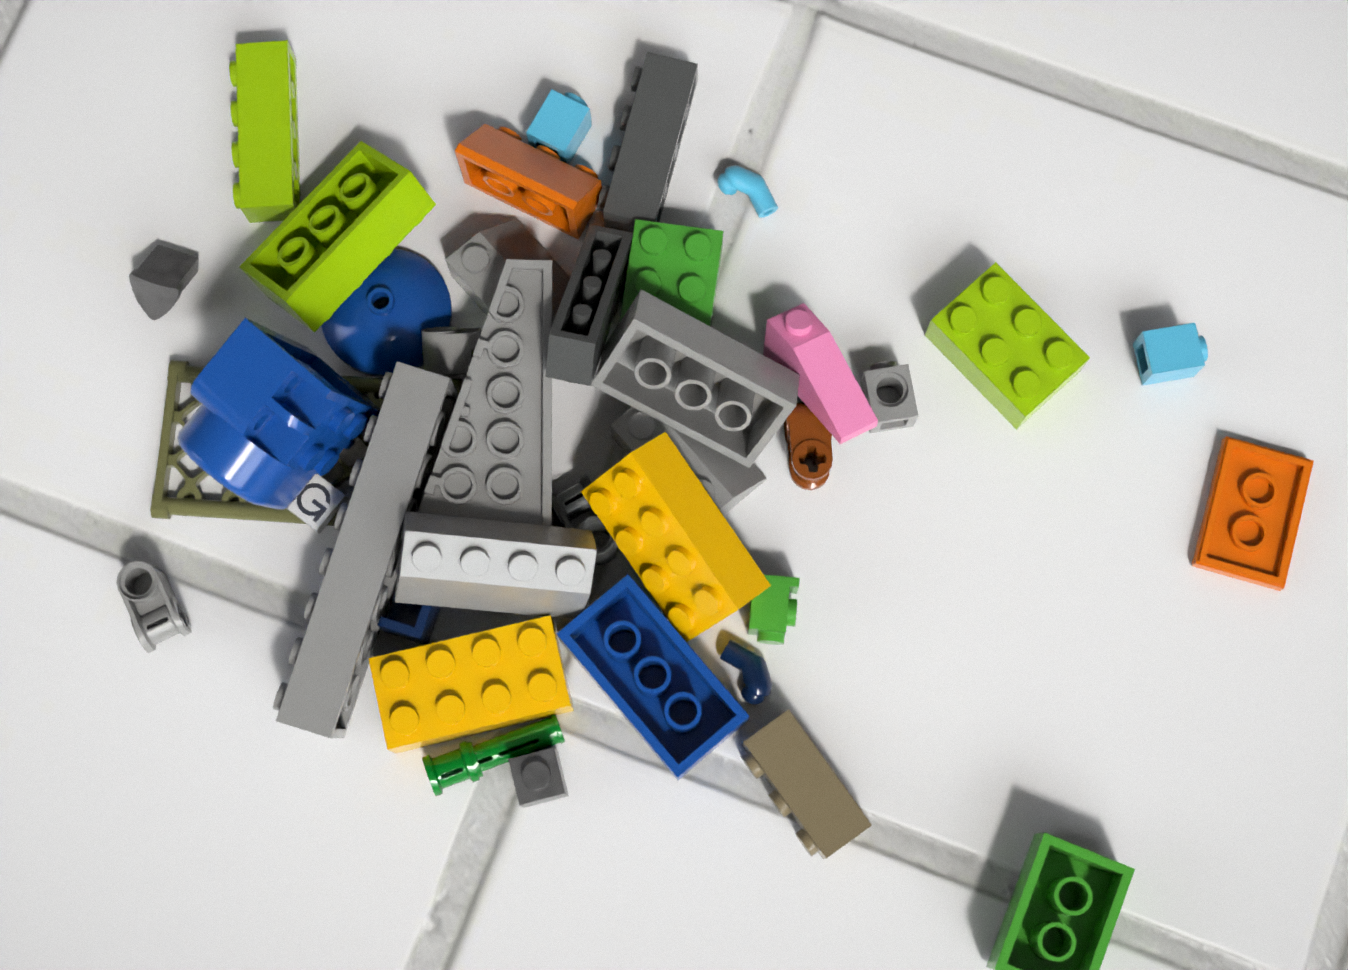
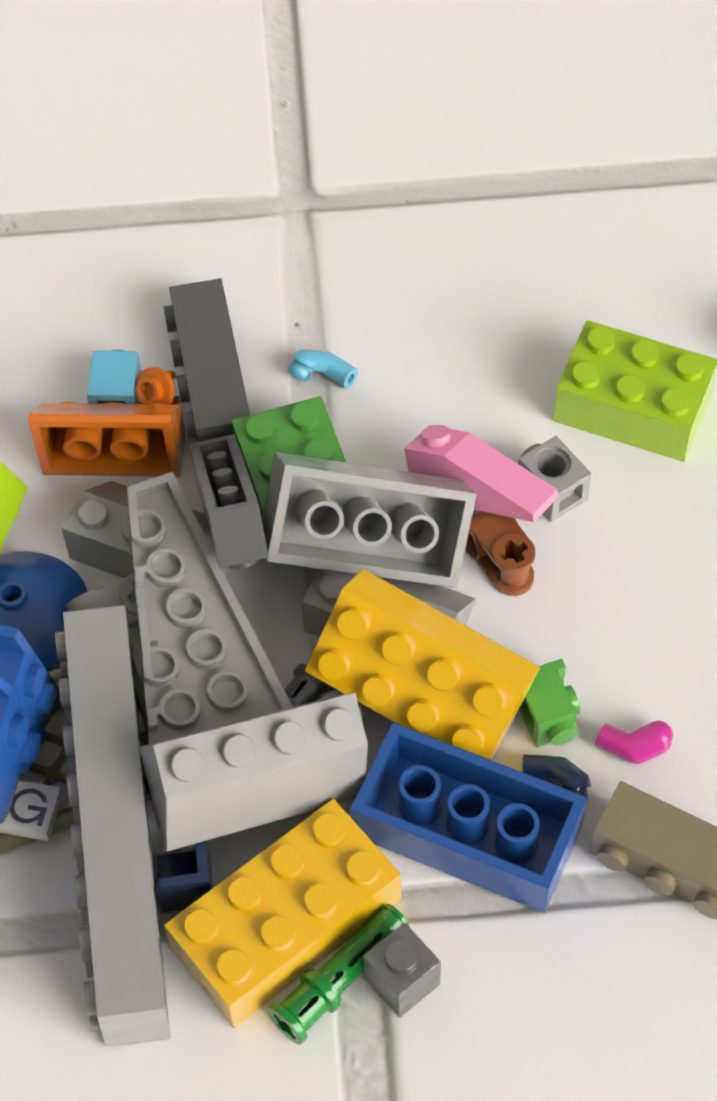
camera: 25 degrees left, 20 degrees down
none -> orange plate [135,367,180,405]
none -> dark pink arm [595,720,673,764]

